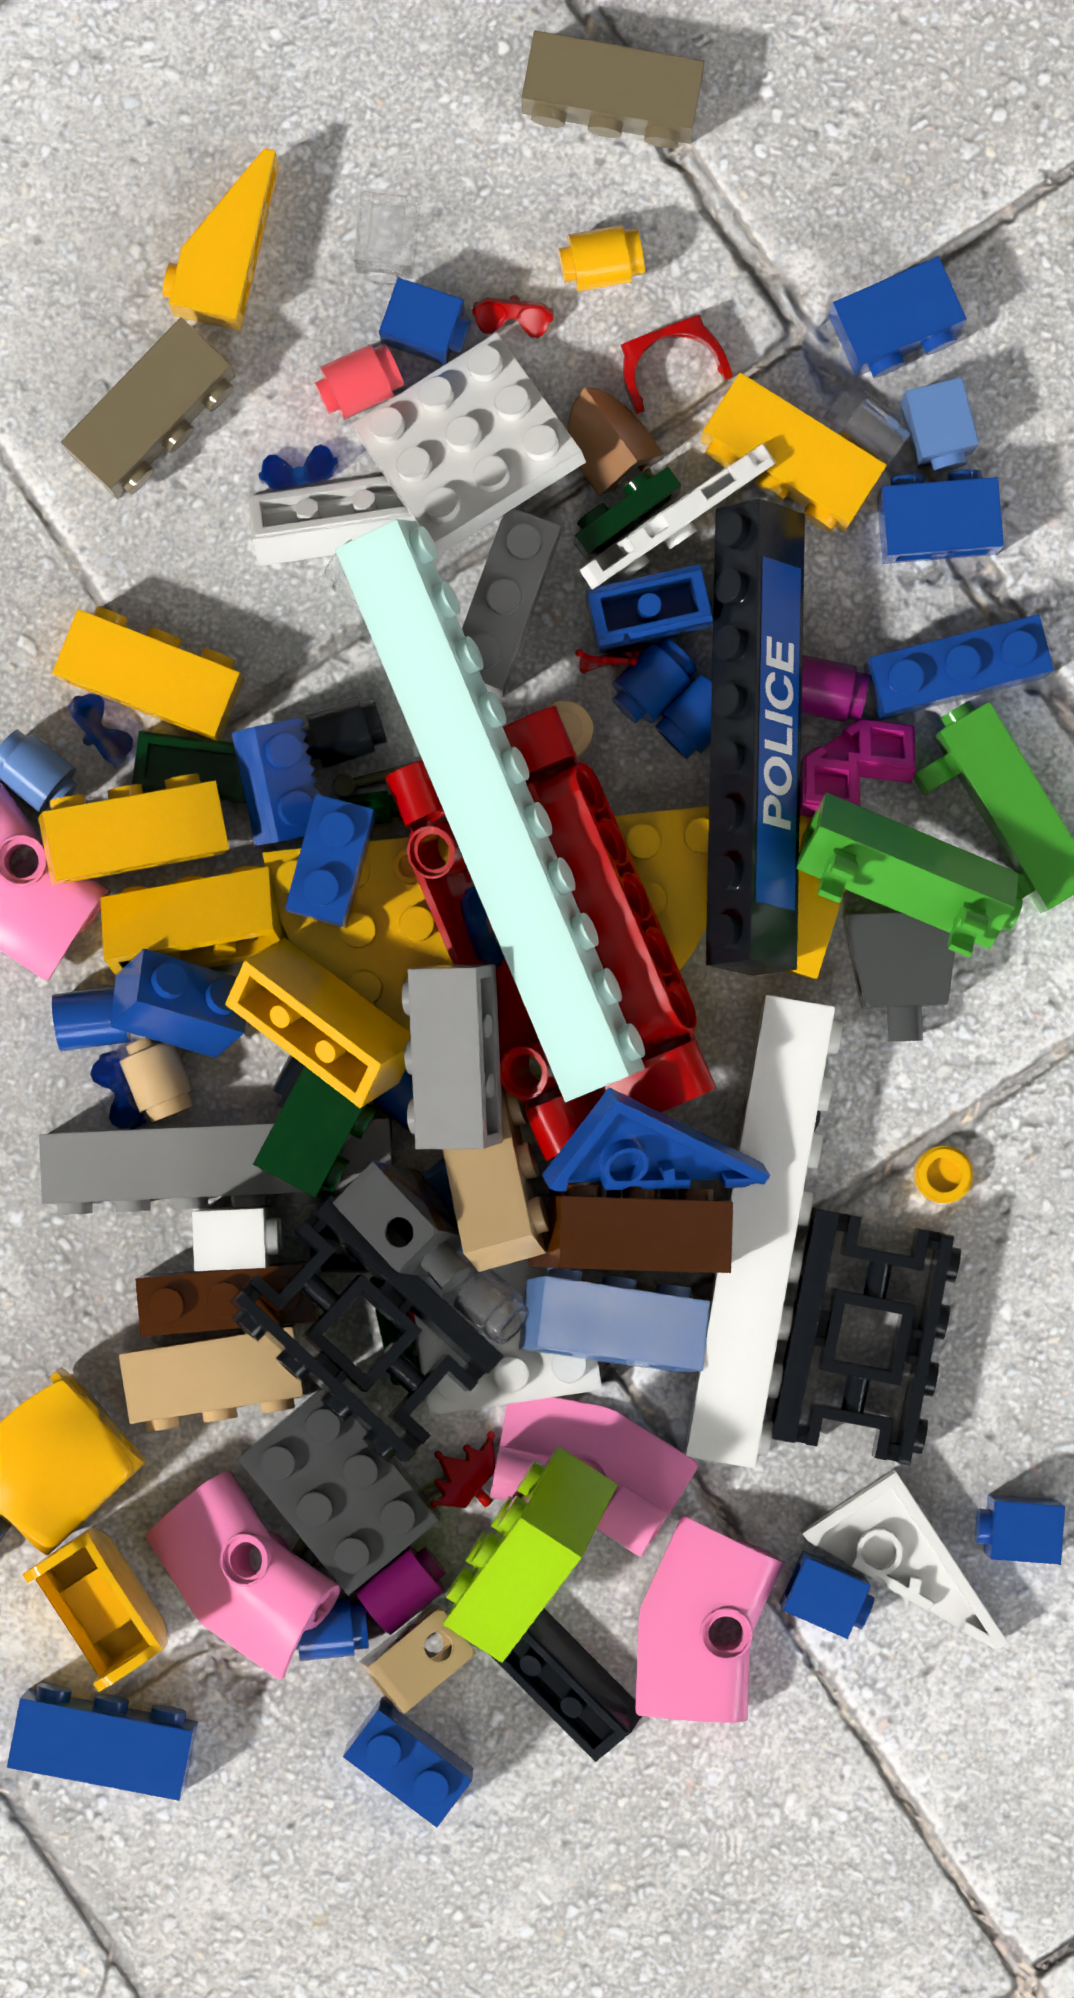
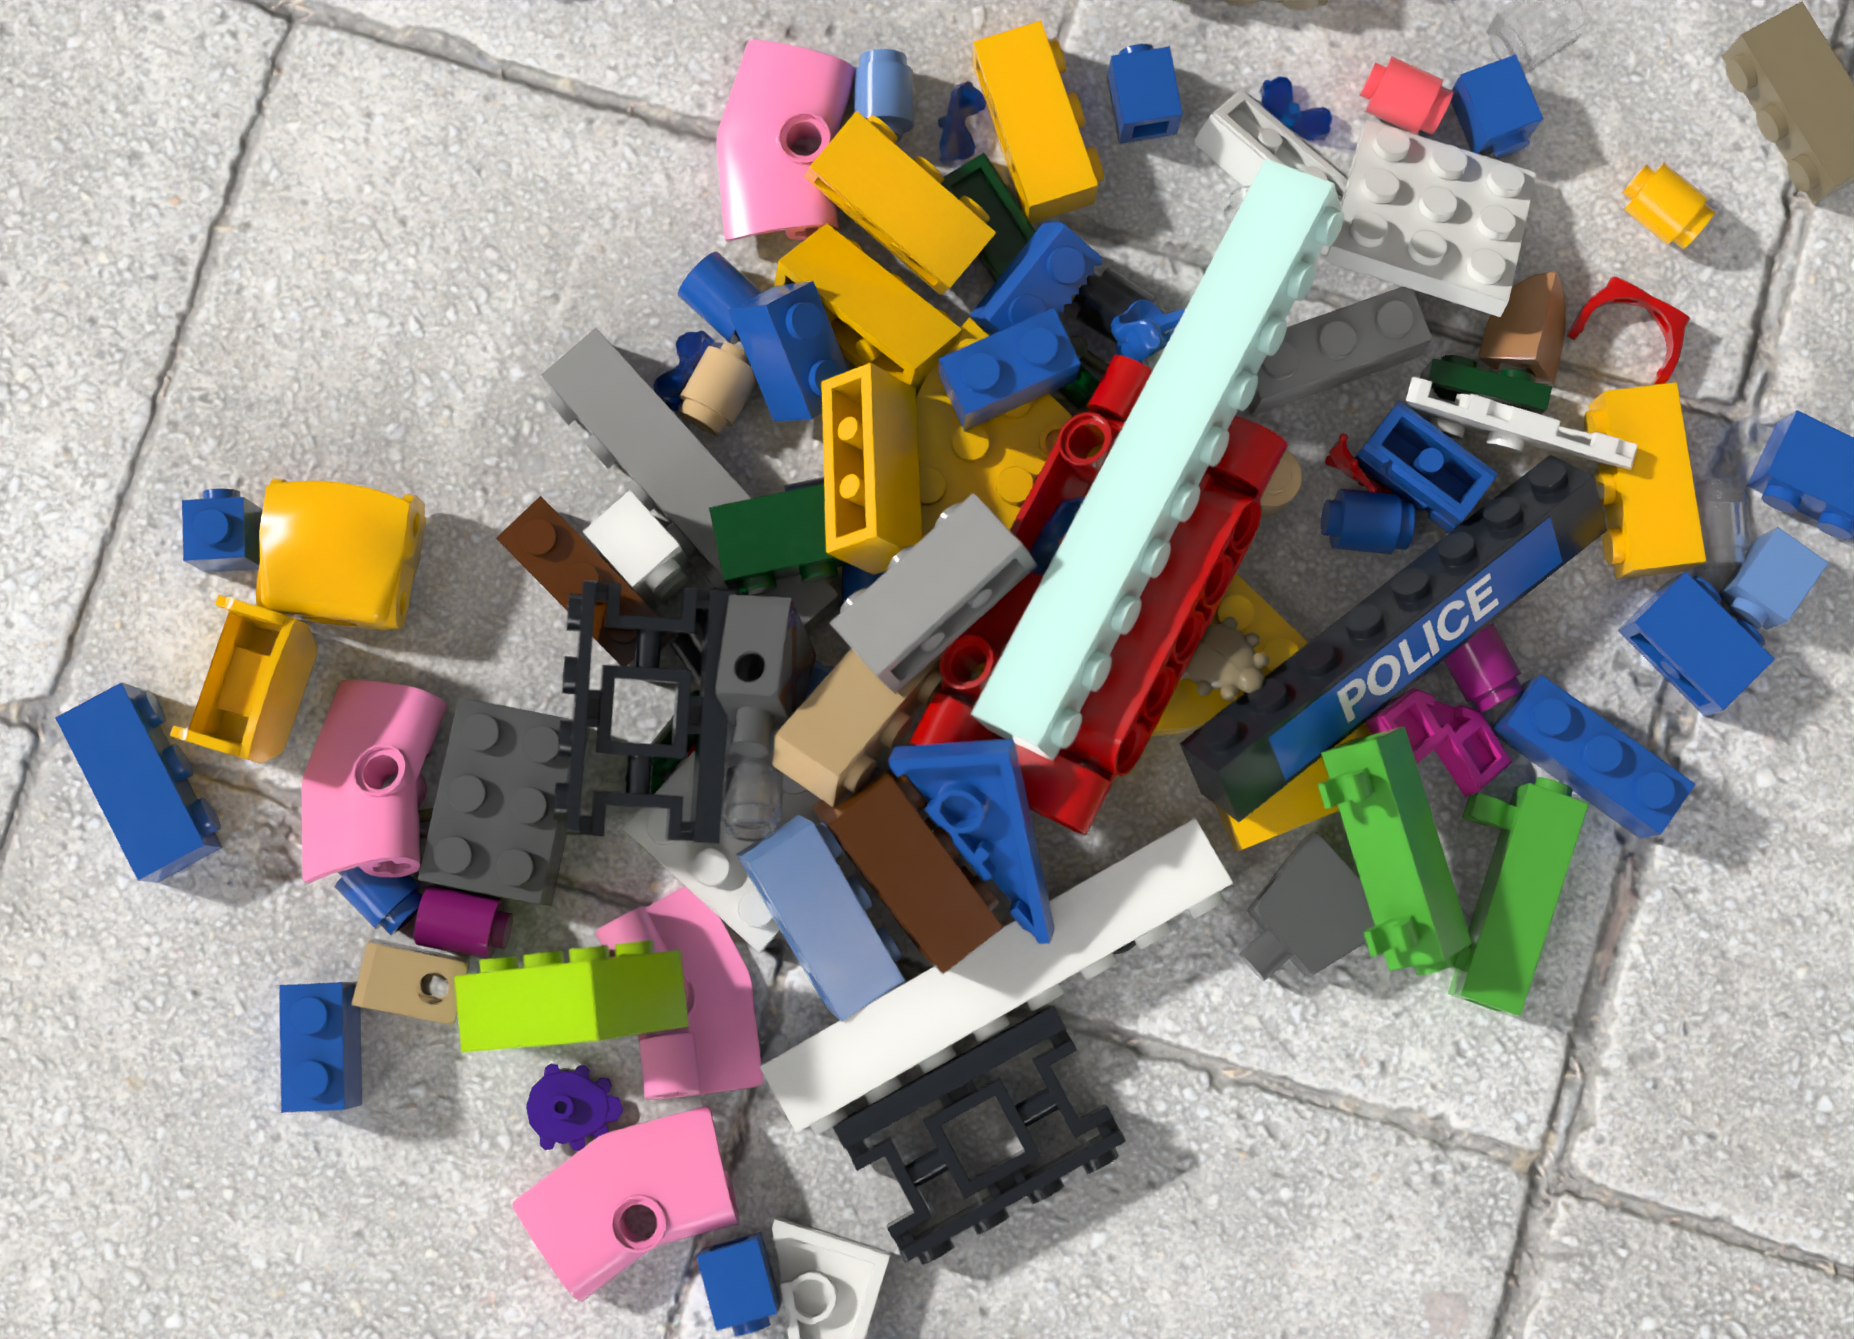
camera: 50 degrees right, 5 degrees down
tan brick [119,1323,307,1432] -> none
red piece [429,1431,495,1509] -> none
red piece [472,295,554,338] -> none
black slope [491,1608,642,1762] -> none
blue brick [655,674,712,760] -> none
yellow tile [913,1146,973,1204] -> none
none -> dark purple piece [526,1063,624,1151]
none -> blue brick [1107,44,1183,144]
none -> blue piece [1111,300,1186,368]
none -> dark tan piece [1181,617,1269,700]

